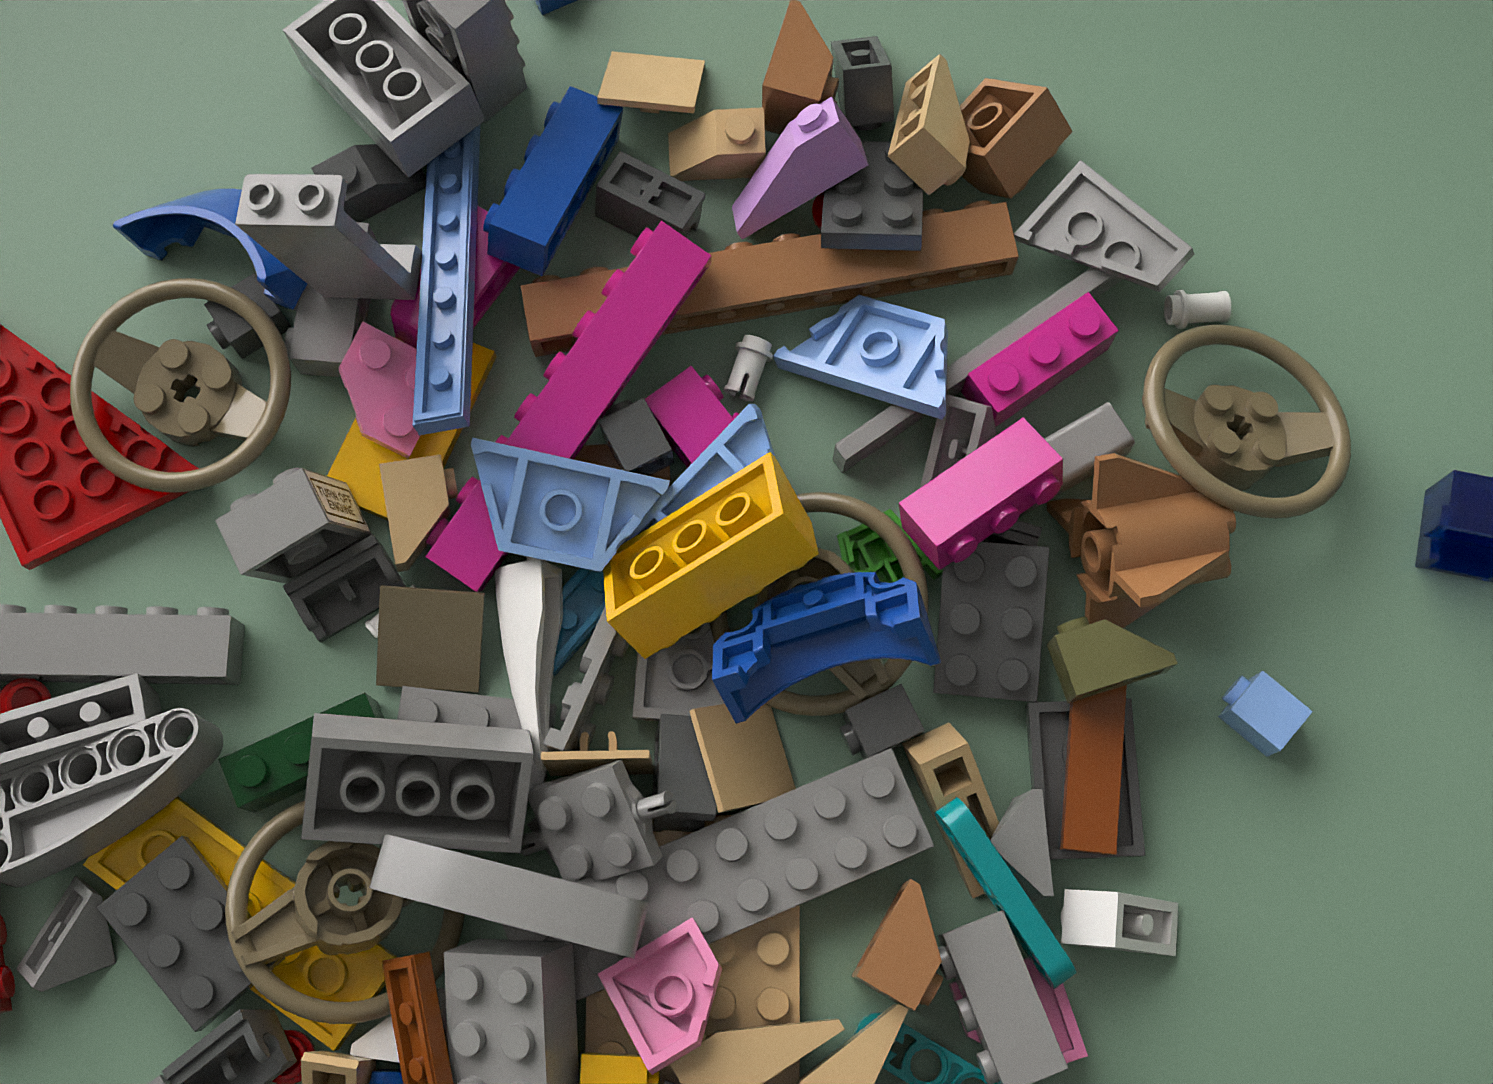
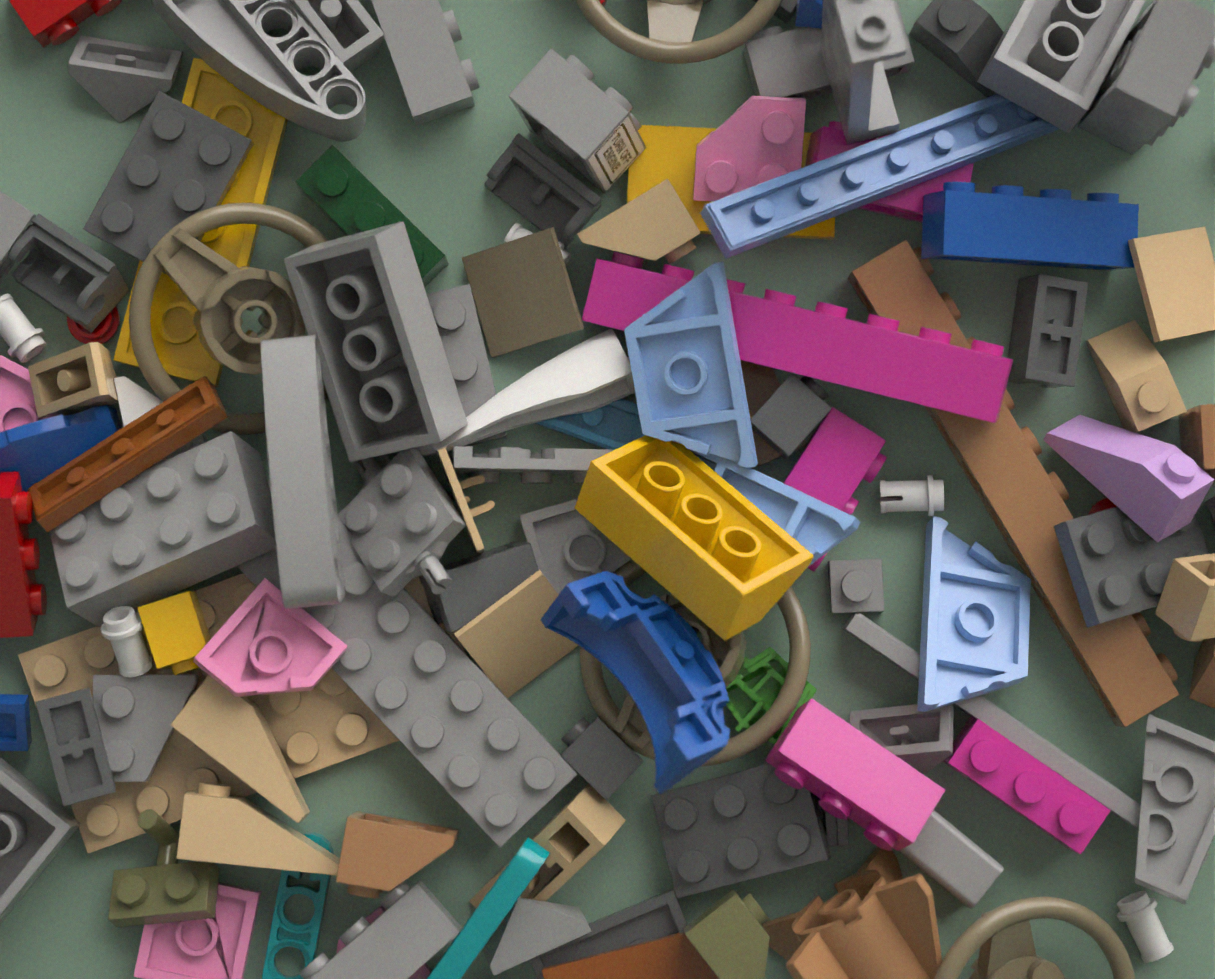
camera: 65 degrees right, 10 degrees up
none -> light grey plate [828,559,884,614]

